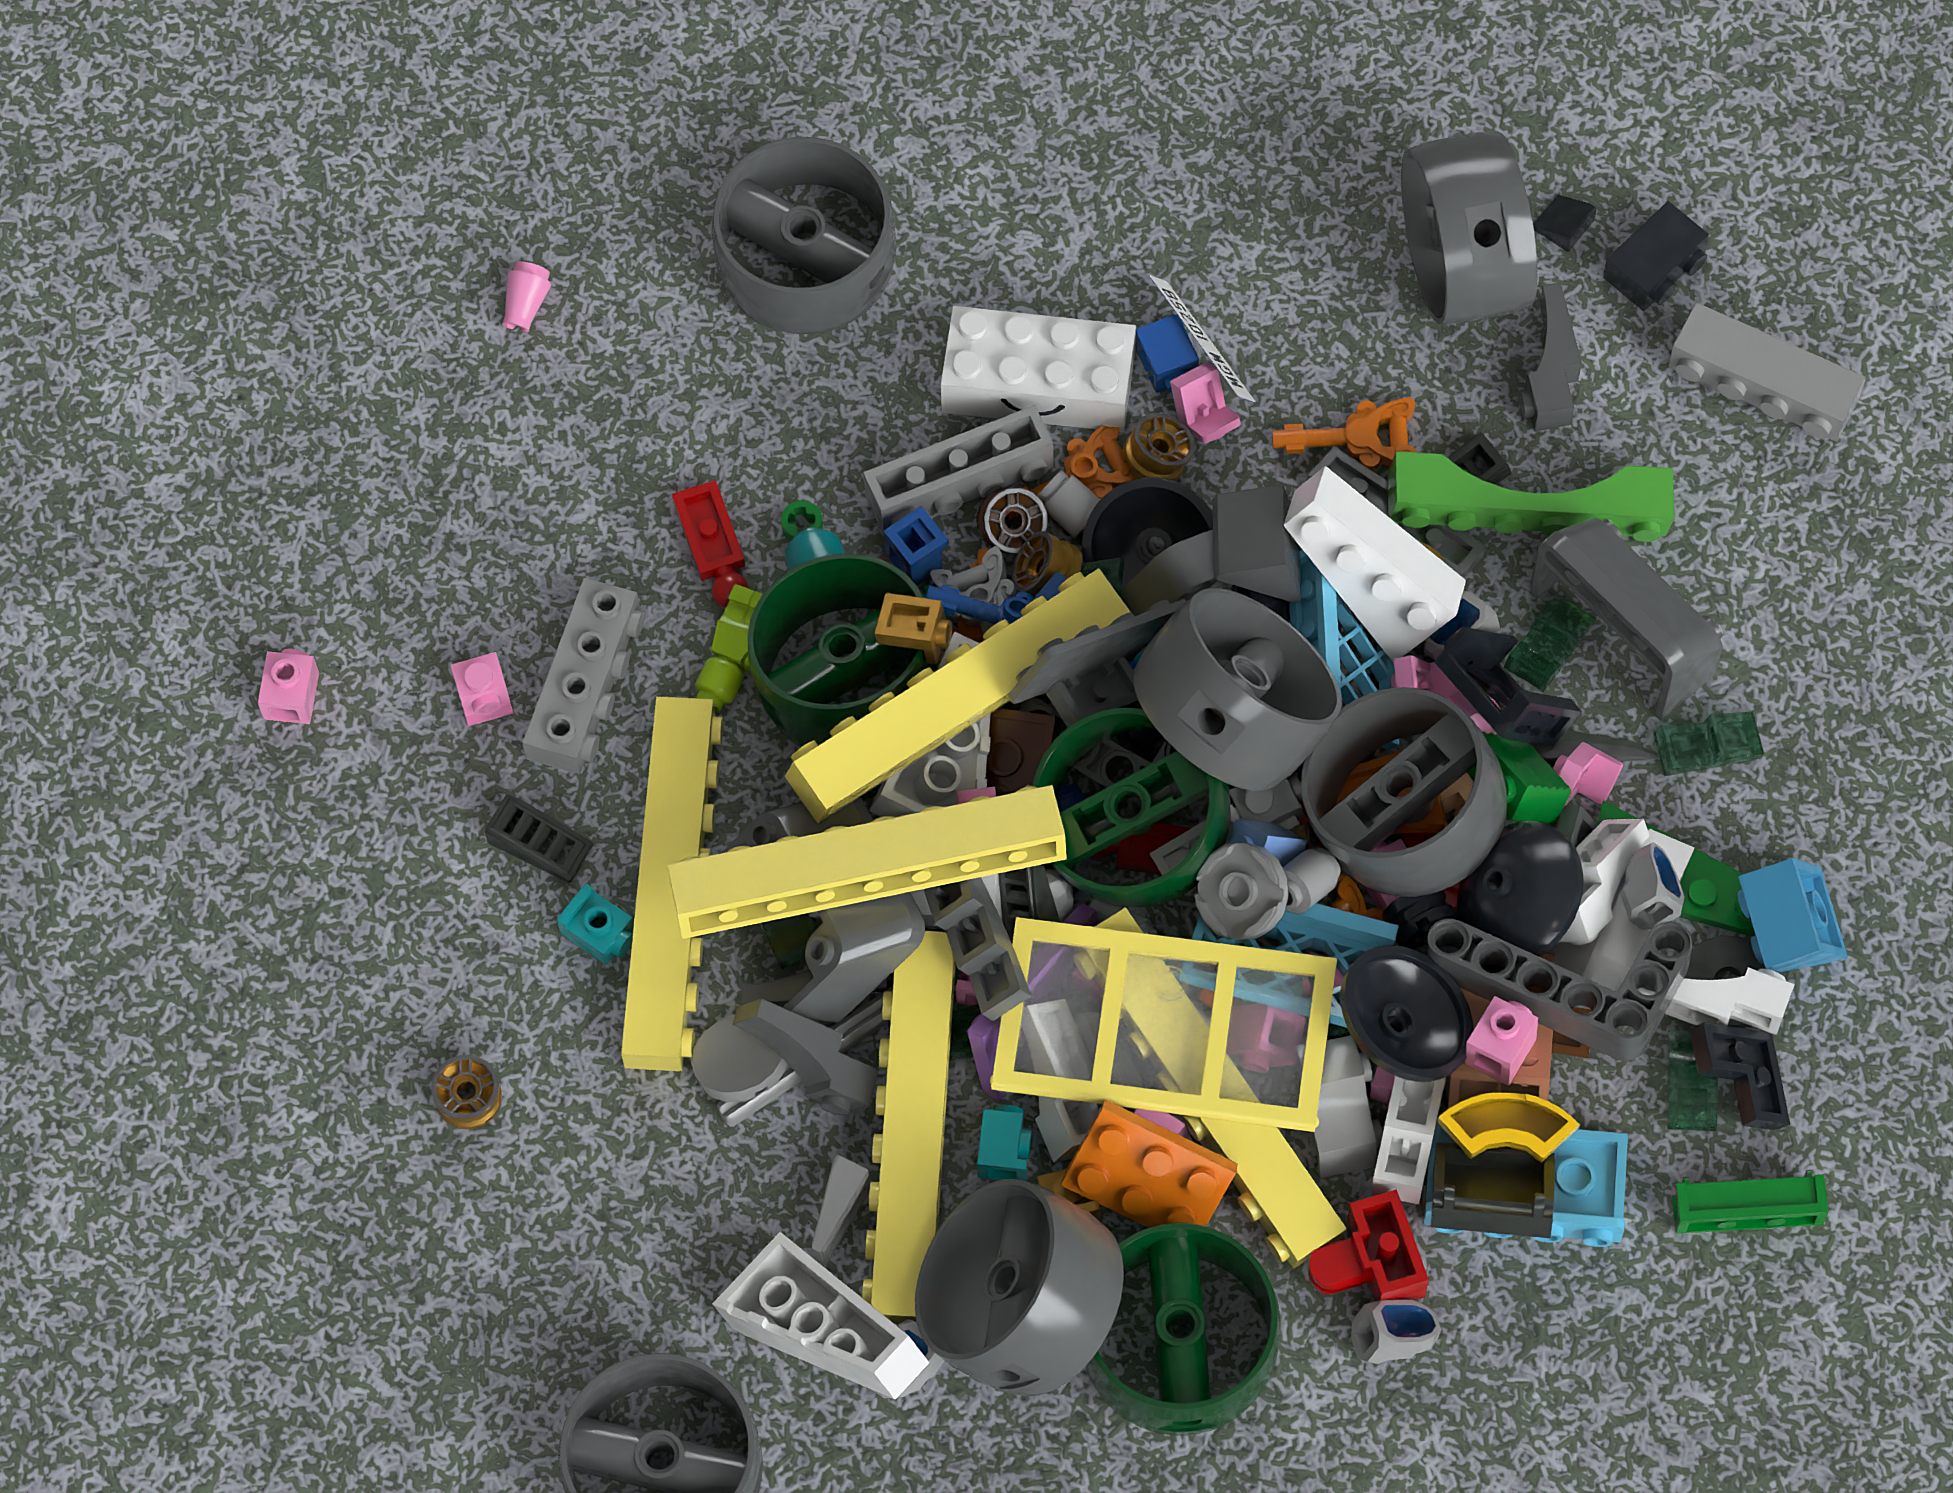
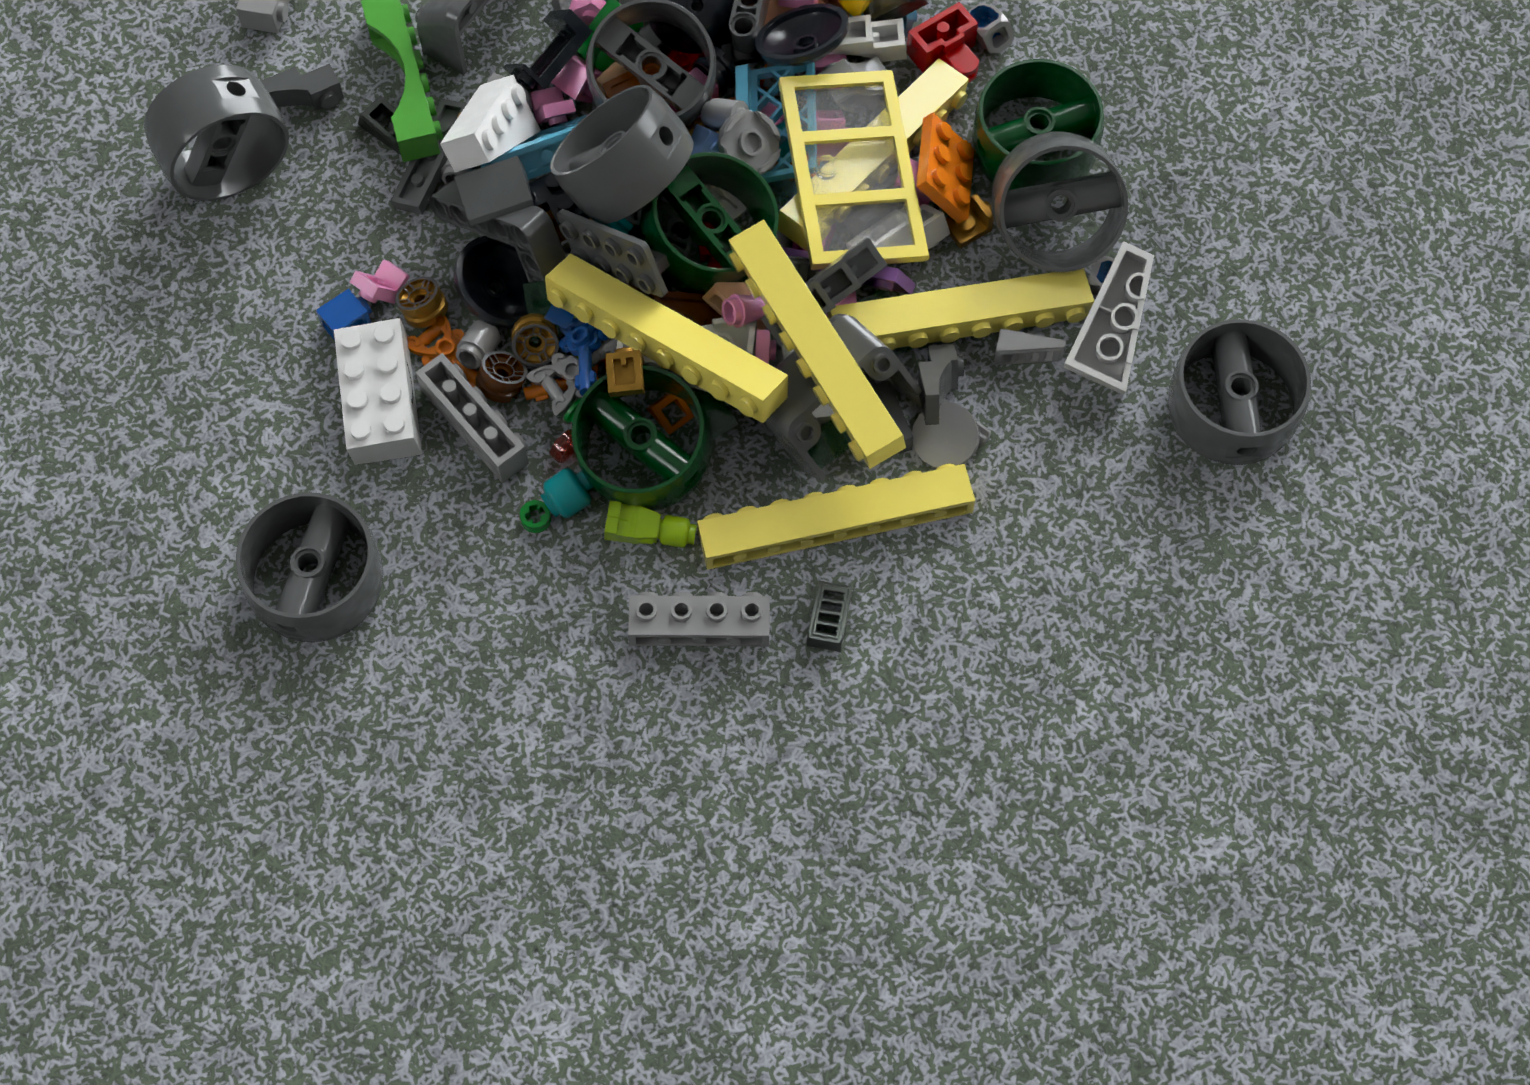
camera: 110 degrees left, 0 degrees up
bright pink brick [258,649,319,724] -> none
pearl gold wheel [431,1055,502,1129] -> none
bright pink brick [451,652,514,726] -> none
bright pink cone [502,261,551,333] -> none
teal brick [556,883,634,965] -> none
red plate [672,480,749,608] -> none
blue brick [883,506,949,586] -> none
teal brick [977,1105,1032,1182] -> none
white sticker [1149,275,1256,403] -> none
orange piece [1272,397,1418,471] -> none
clear green slope [1503,594,1596,692] -> none
black brick [1603,201,1709,312] -> none

